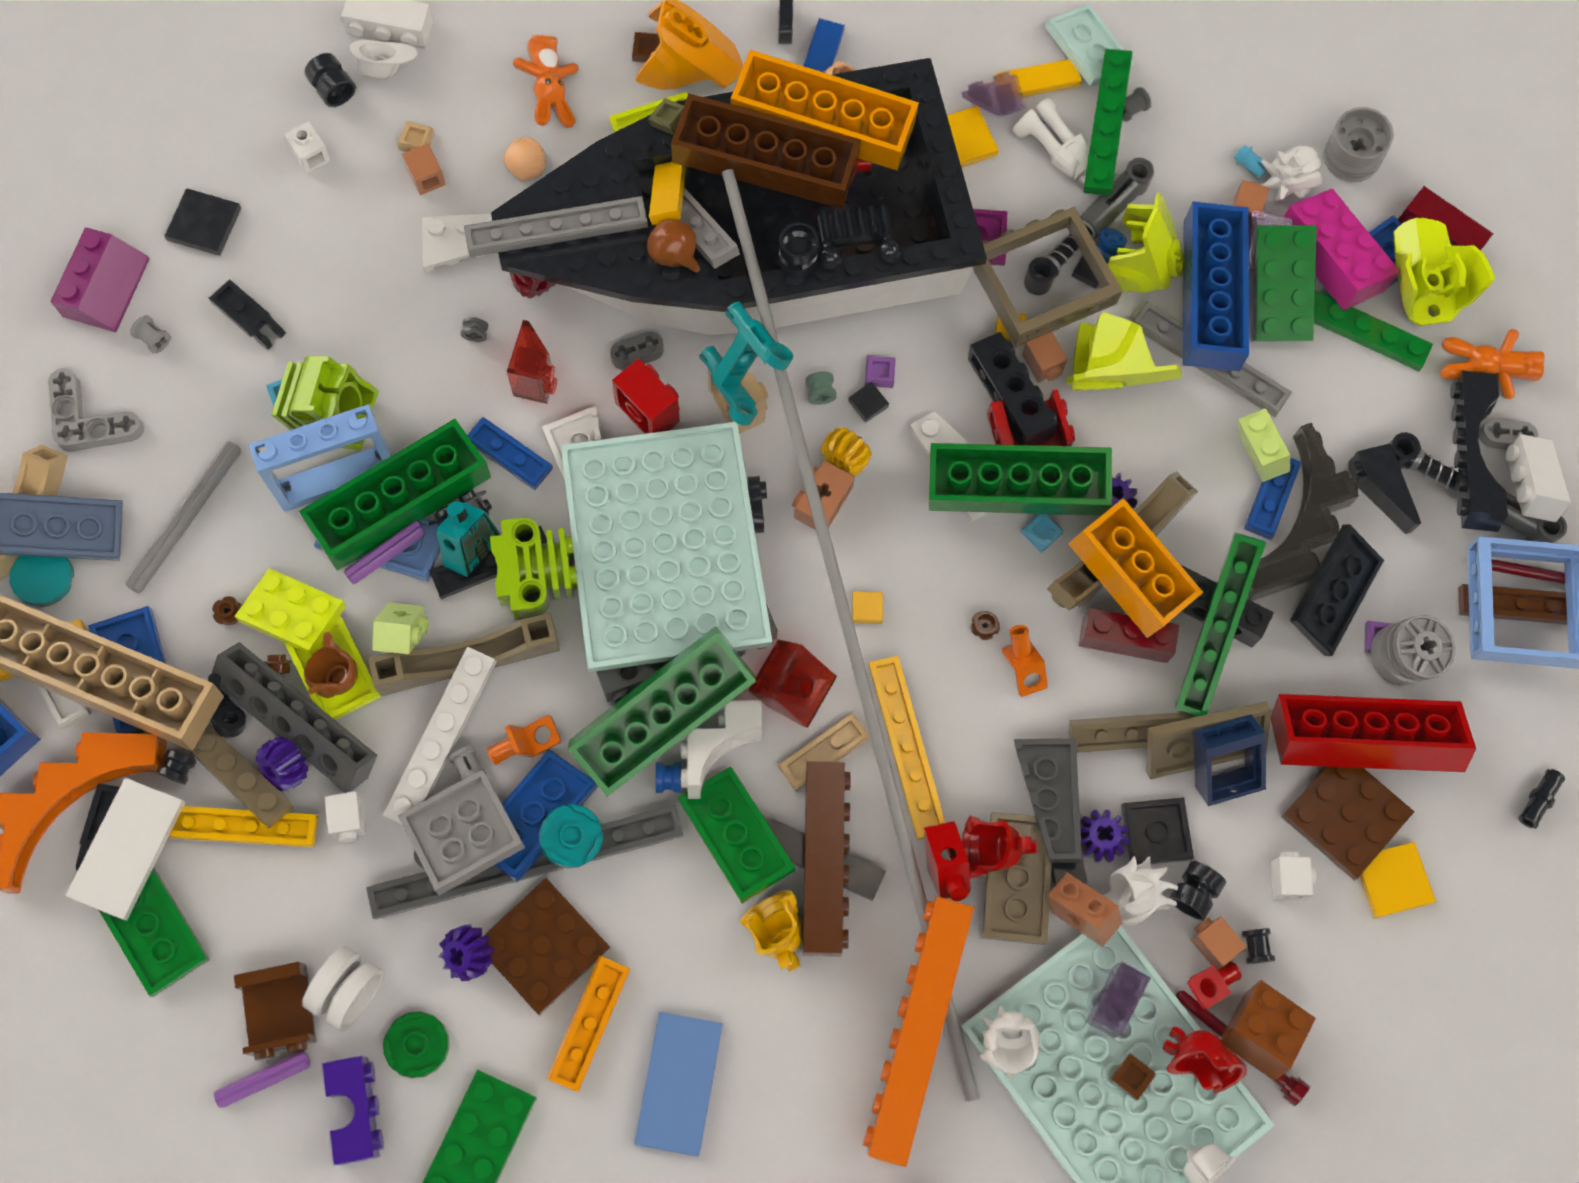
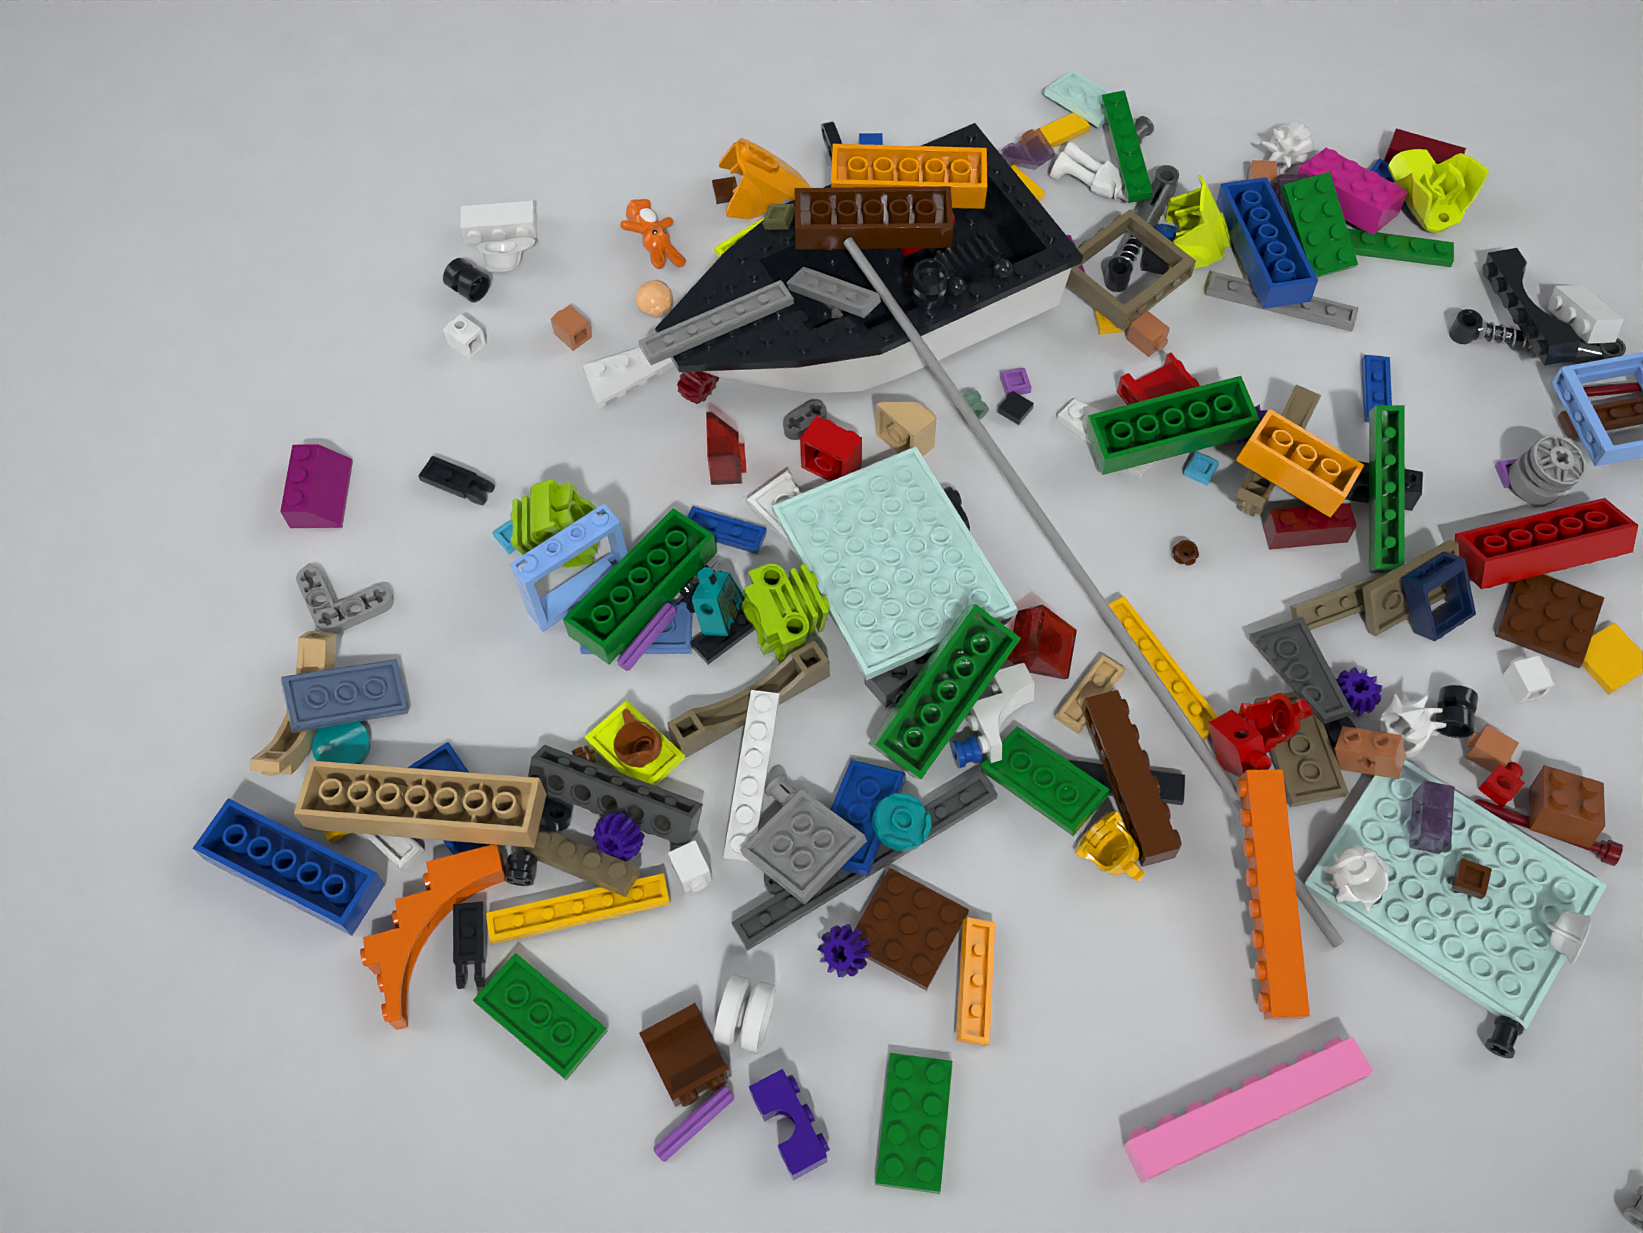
camera: 10 degrees left, 10 degrees down
white tile [65,778,185,921] -> none
light grey axle [125,441,241,593] -> none
light grey bush [130,315,171,354] -> none
black tile [164,188,241,256] -> none
reddish brown plate [212,596,242,625] -> none
neon yellow plate [235,568,347,655] -> none
yellowish green brick [372,602,429,654] -> none
green tile [383,1011,450,1078] -> none
tan tile [397,121,434,152] -> none
dark grey bush [461,317,488,342] -> none
orange bracket [487,715,562,765] -> none
medium blue tile [634,1012,723,1157] -> none
dark orange hair [647,219,700,272] -> none
yellow tile [649,162,686,225] -> none
teal connector [699,302,793,426] -> none
nougat brick [792,460,855,530] -> none
yellow gear [820,427,872,476] -> none
yellow tile [852,591,883,624] -> none
black brick [968,331,1058,446] -> none
orange bracket [1002,625,1048,697] -> none
neon yellow piece [1066,312,1182,391] -> none
black tile [1121,797,1194,865] -> none
red helmet [1162,1027,1247,1094] -> none
medium azure pin [1234,145,1267,179] -> none
yellowish green brick [1238,408,1290,482] -> none
black bush [1242,928,1276,964] -> none
clear smoke arch [1247,422,1359,601] -> none
black tile [1290,524,1384,656] -> none
light grey wheel [1323,107,1394,182] -> none
black slope [1348,443,1421,534] -> none
orange animal [1440,329,1545,400] -> none
light grey beam [1479,418,1538,449] -> none

